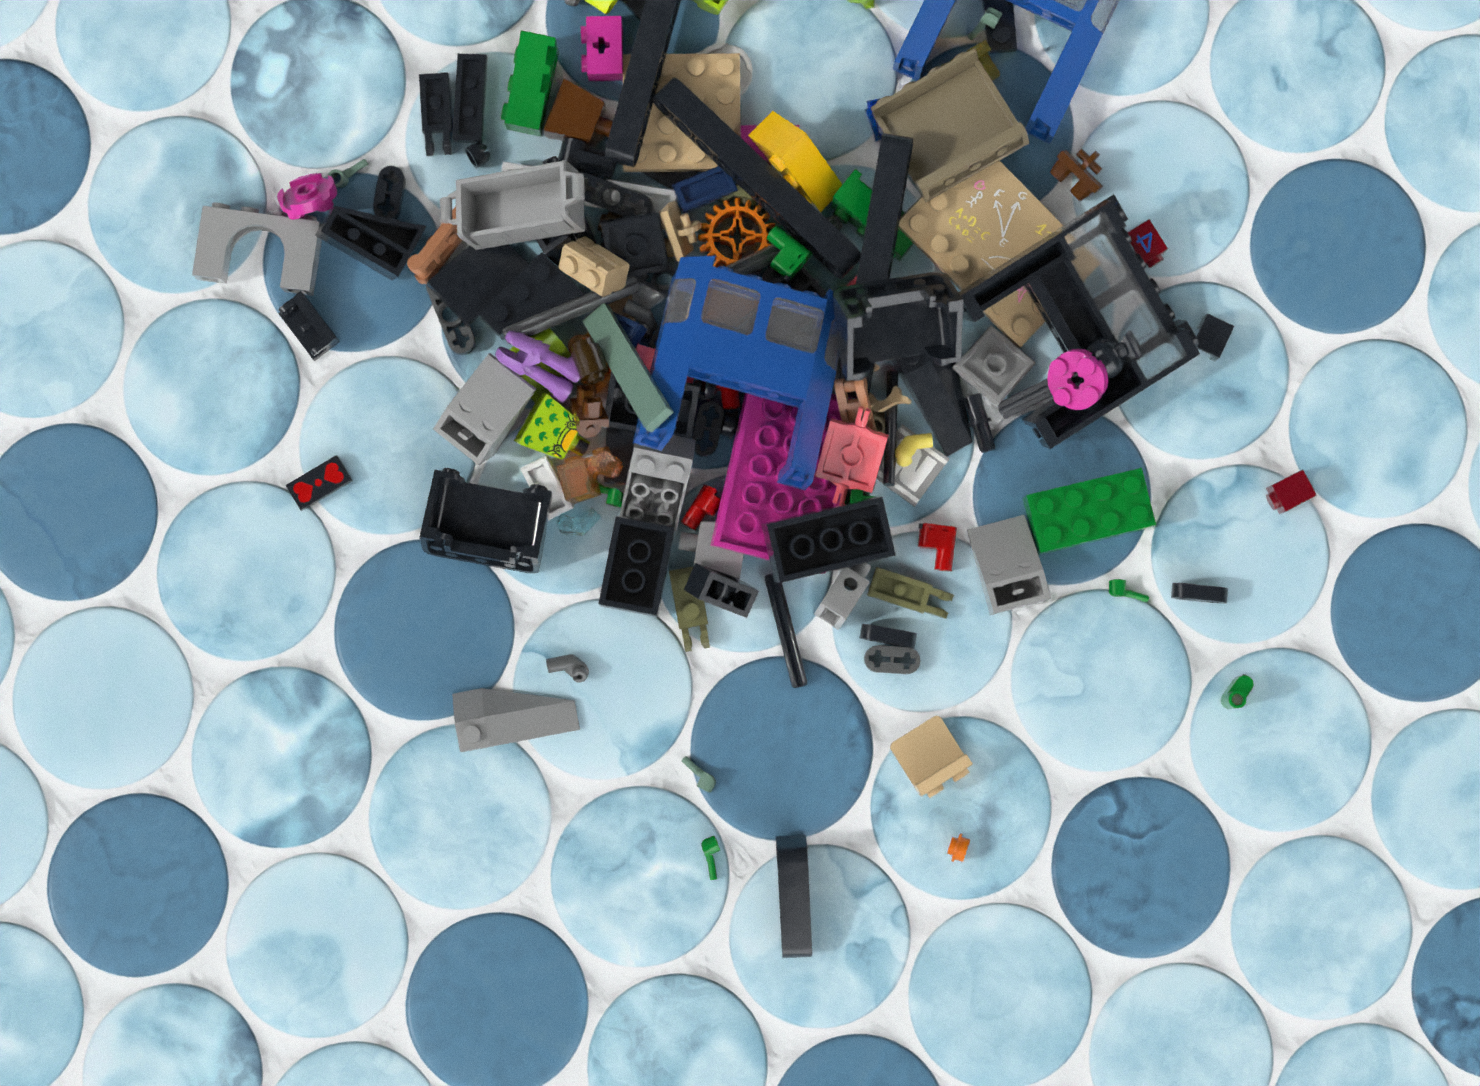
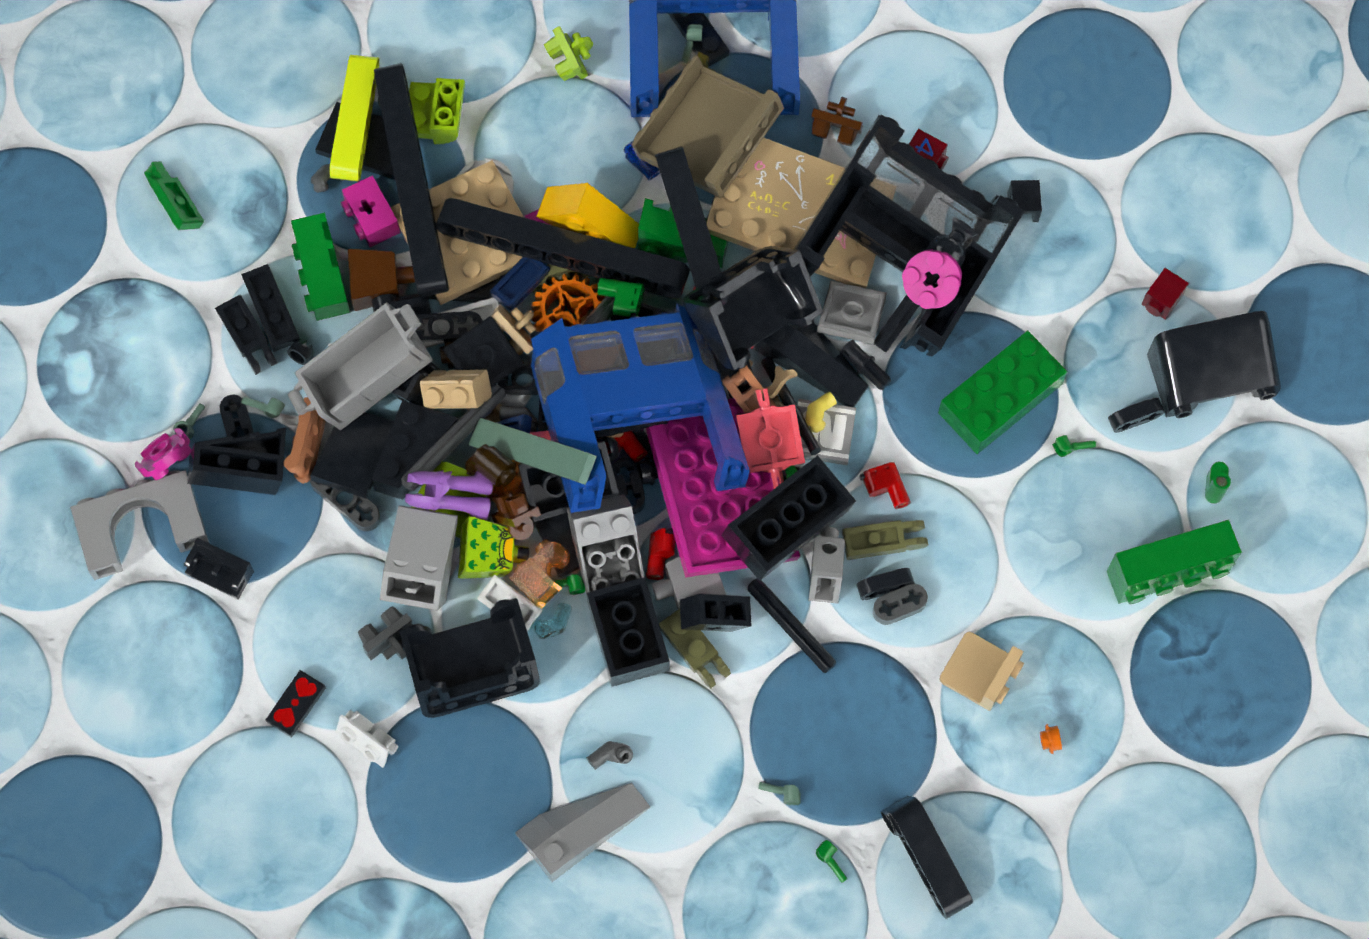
camera: 25 degrees left, 15 degrees down
light grey slope [967,515,1051,615] -> none
none -> sand green hand [241,396,285,418]
none -> white hinge [335,710,399,768]
none -> dark grey hips [358,606,412,660]
none -> green brick [1106,520,1242,605]
none -> black windscreen [1147,311,1281,418]

